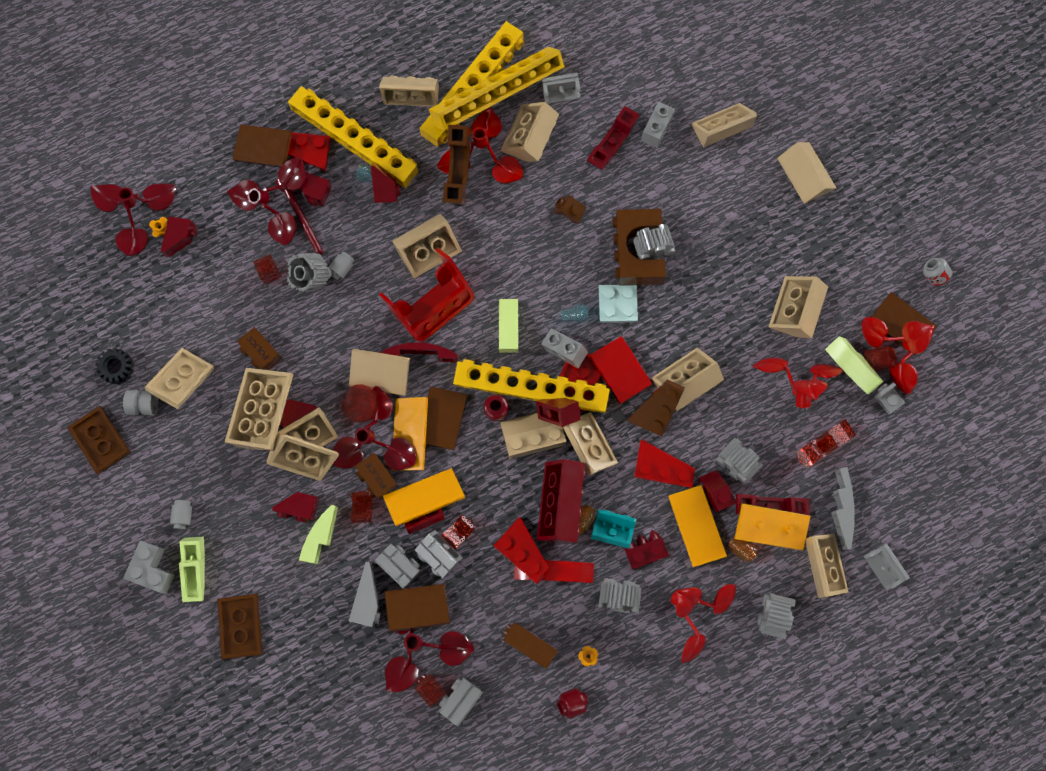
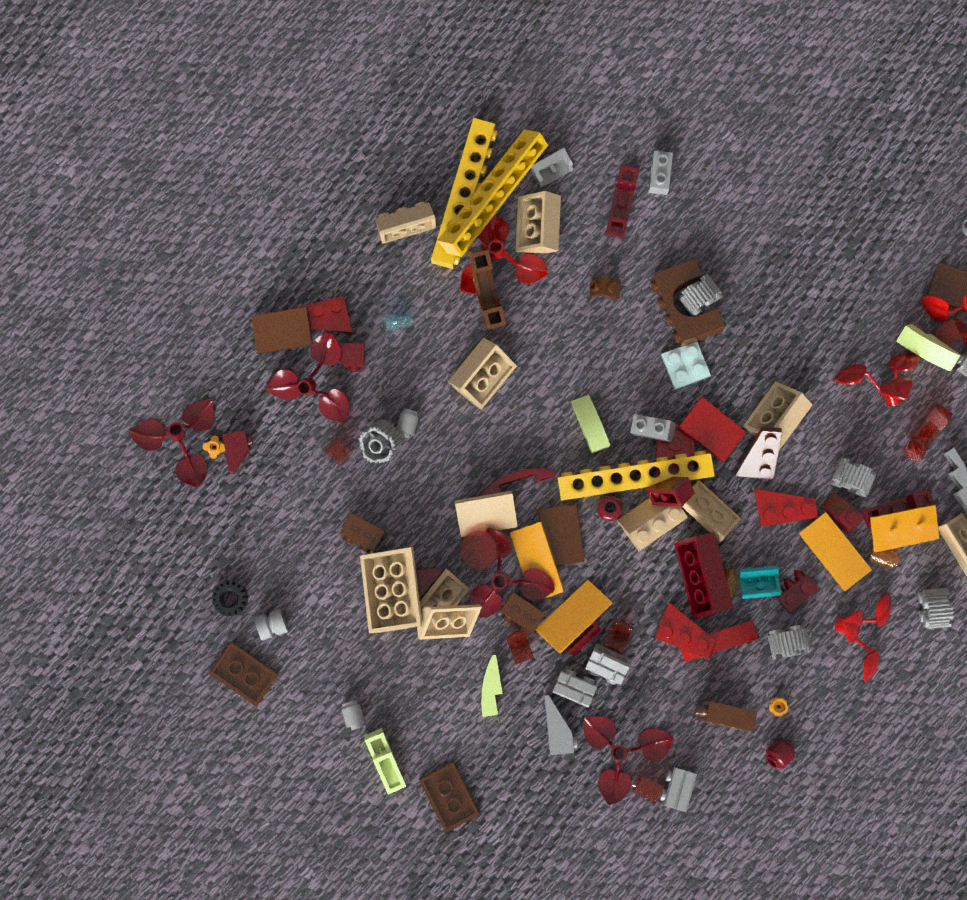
camera: 20 degrees left, 5 degrees up
light grey brick [123,541,175,594] -> none
tan tile [145,348,214,409] -> none
dark red slope [272,492,320,523] -> none
dark red piece [275,179,323,255] -> none
yellow brick [288,86,418,188] -> none
dark red slope [370,163,401,203] -> none
red windscreen [379,248,474,342] -> none
reddish brown tile [385,584,450,633] -> none
clear light blue cone [561,303,589,322] -> none
tan slope [691,103,757,147] -> none
tan slope [769,276,828,338] -> none
tan slope [777,142,836,204] -> none

